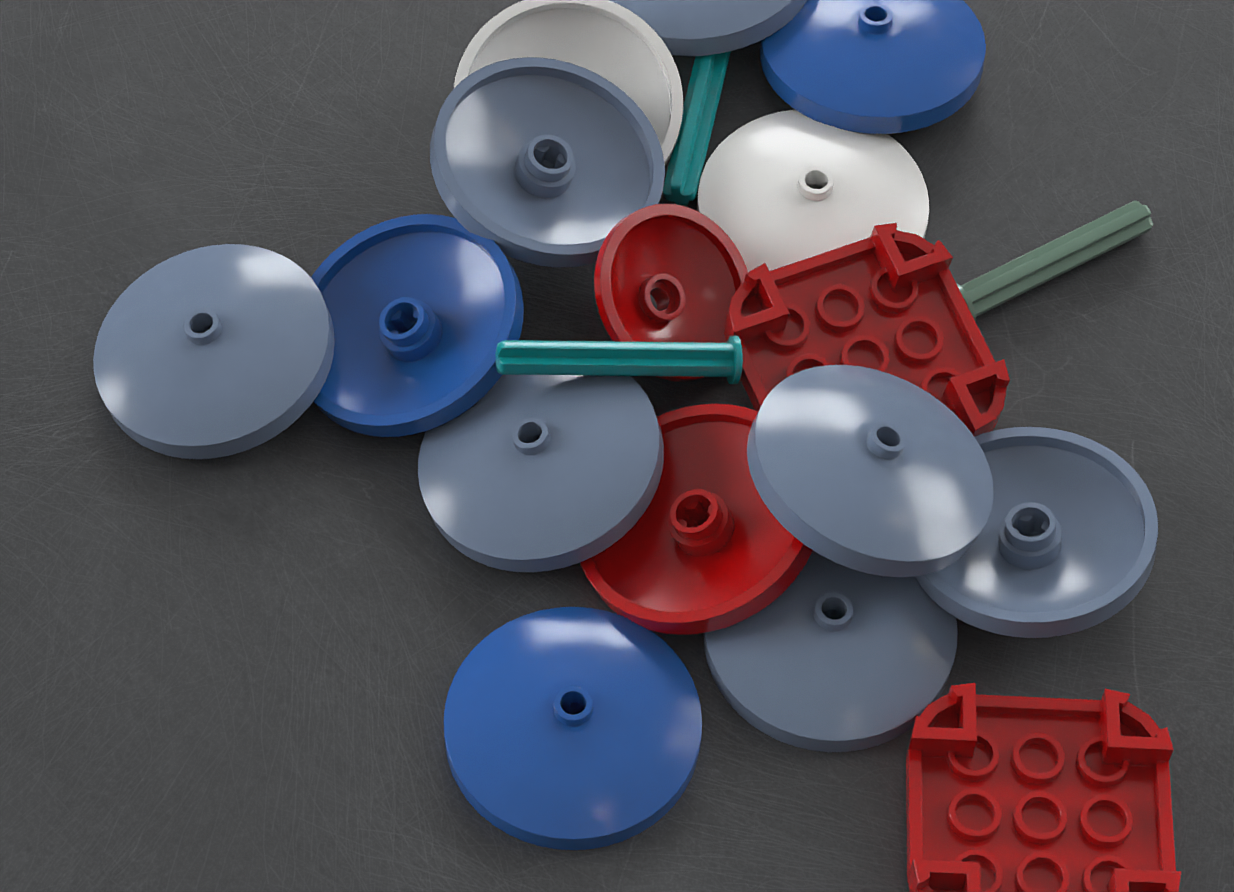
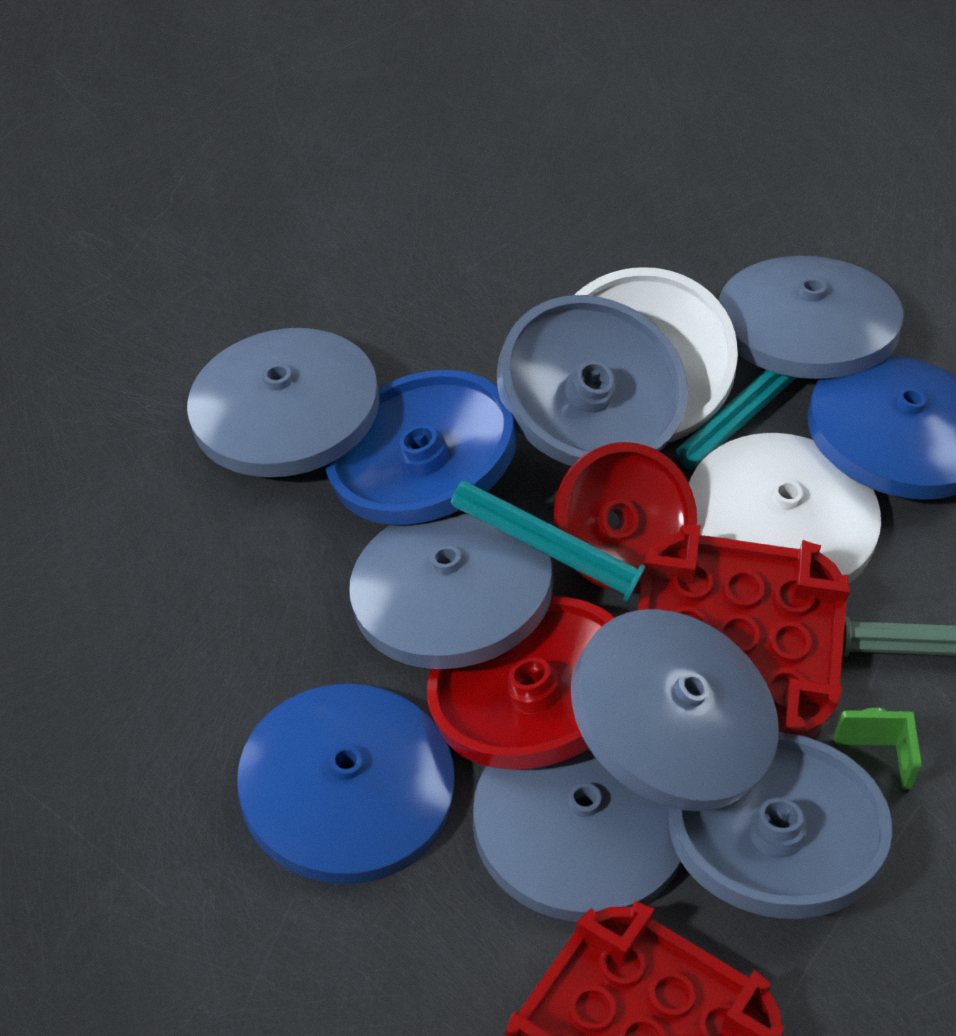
camera: 30 degrees right, 5 degrees down
none -> bright green bracket [834,708,921,790]

